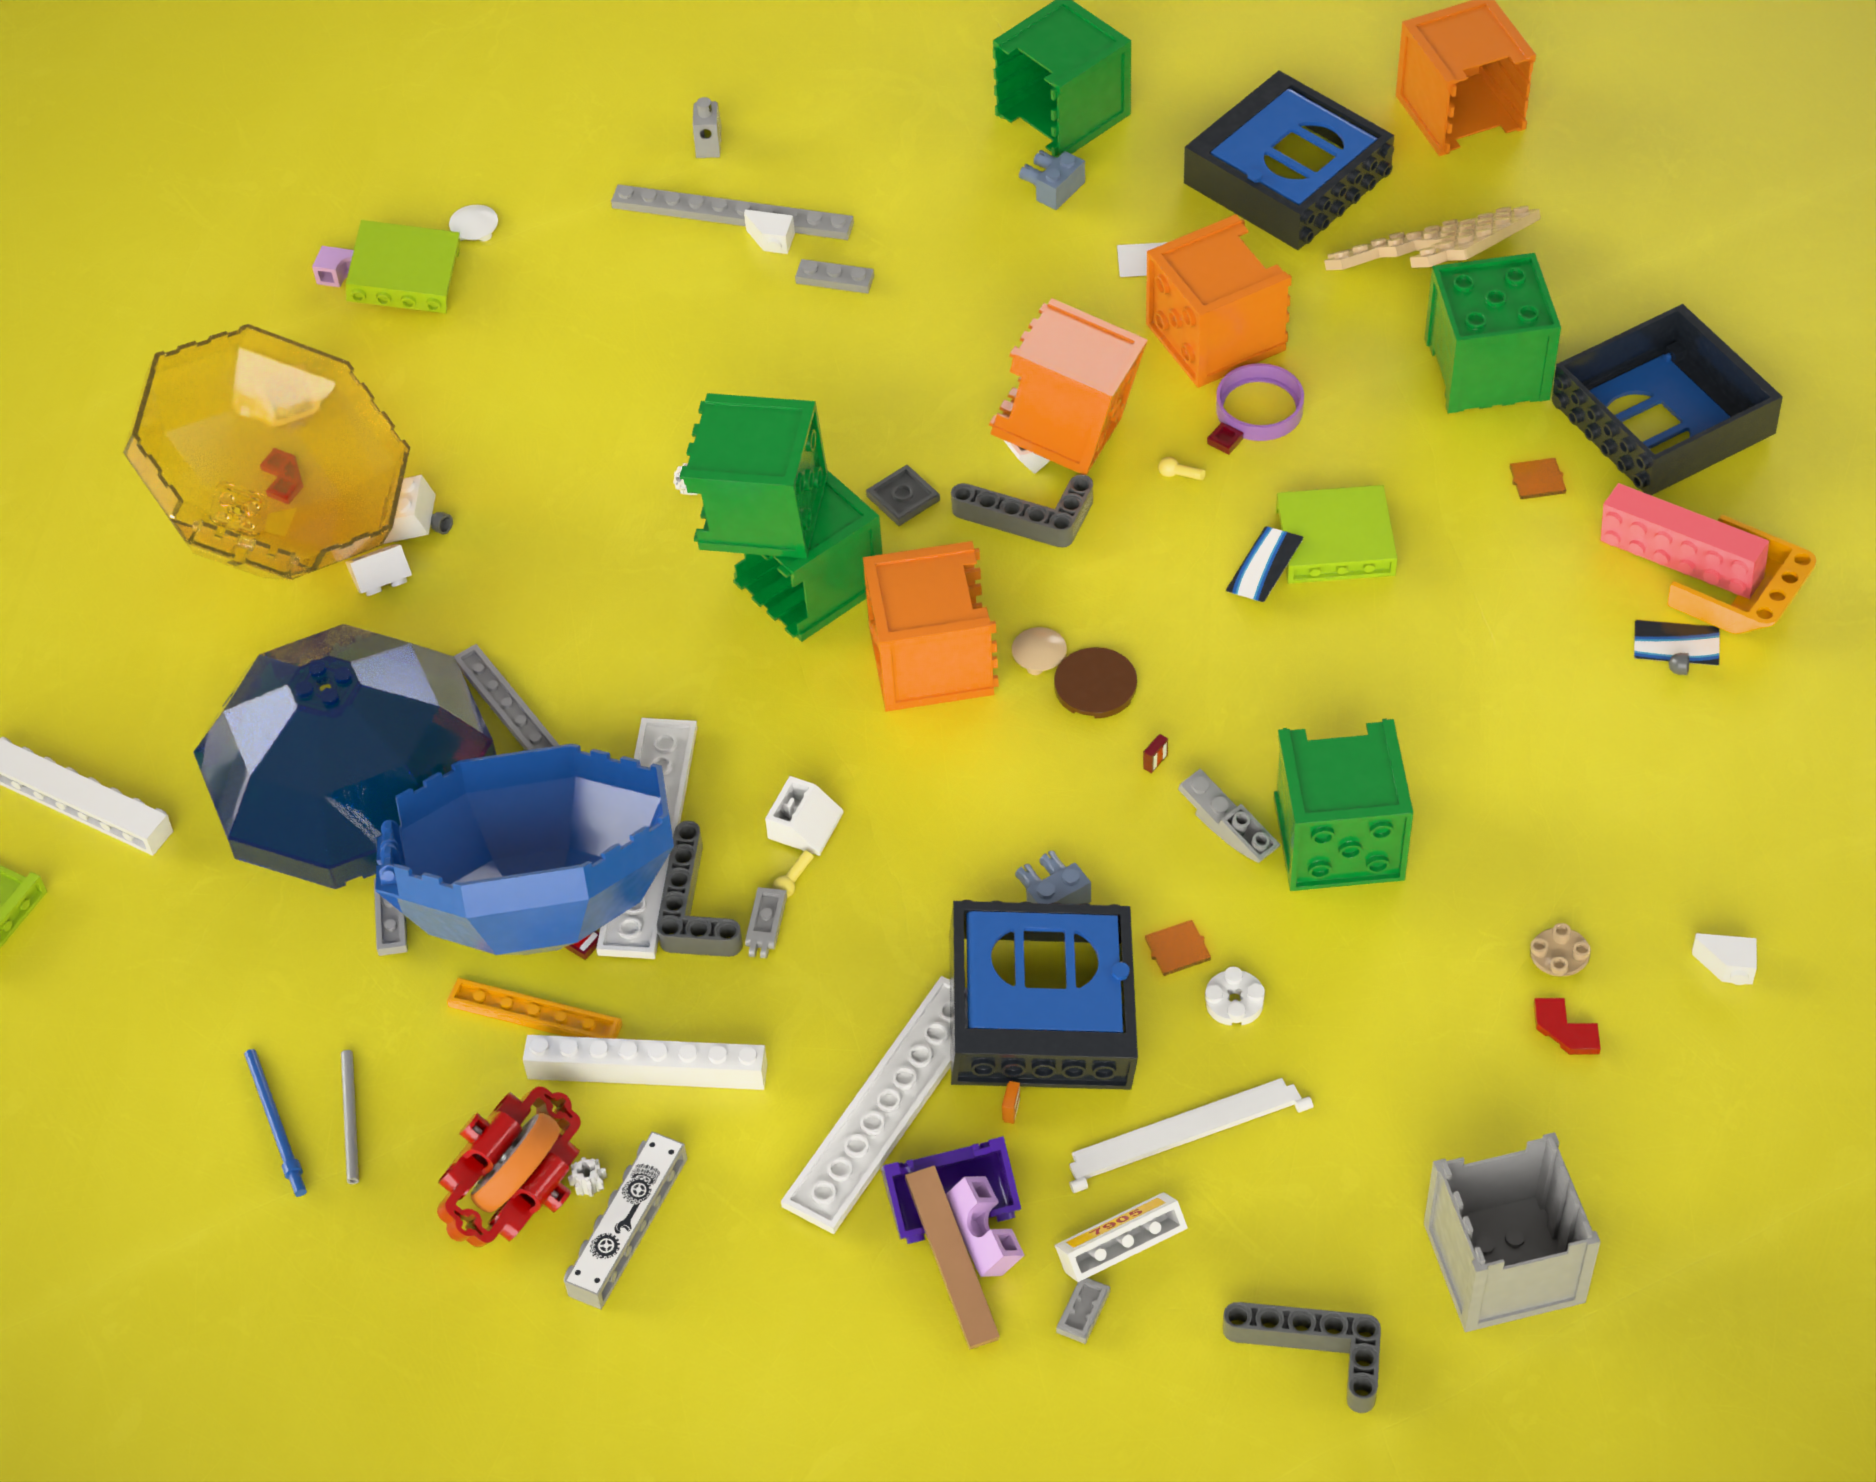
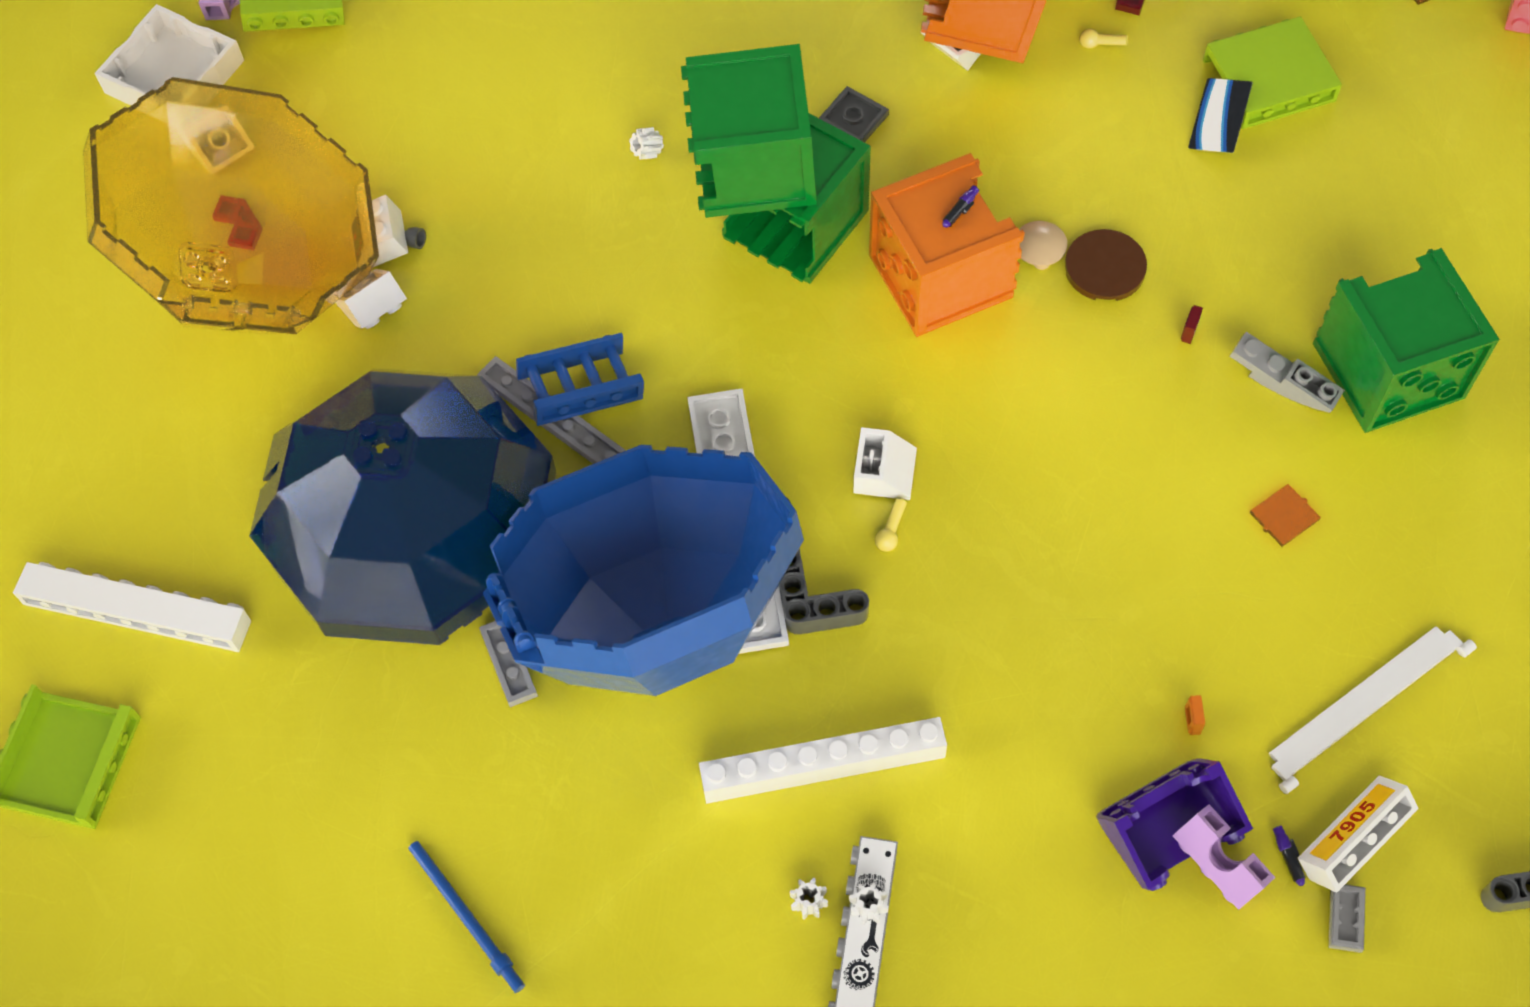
camera: 15 degrees left, 10 degrees up
light grey piece [341,1050,359,1184] -> none
red piece [437,1086,581,1248] -> none
light orange tile [447,978,623,1039] -> none
light grey hinge [745,887,787,959] -> none
white plate [781,976,968,1234] -> none
medium nougat tile [905,1165,1000,1350] -> none
door [949,900,1138,1090] -> none
dark grey beam [951,475,1093,548] -> none
sand blue brick [1015,851,1091,905] -> none
white plate [1205,967,1265,1026] -> none
none -> white tile [94,4,244,128]
none -> blue fence [516,333,644,426]
none -> white gear [849,882,889,925]
none -> black piece [943,185,979,228]
none -> piece [1273,826,1306,886]

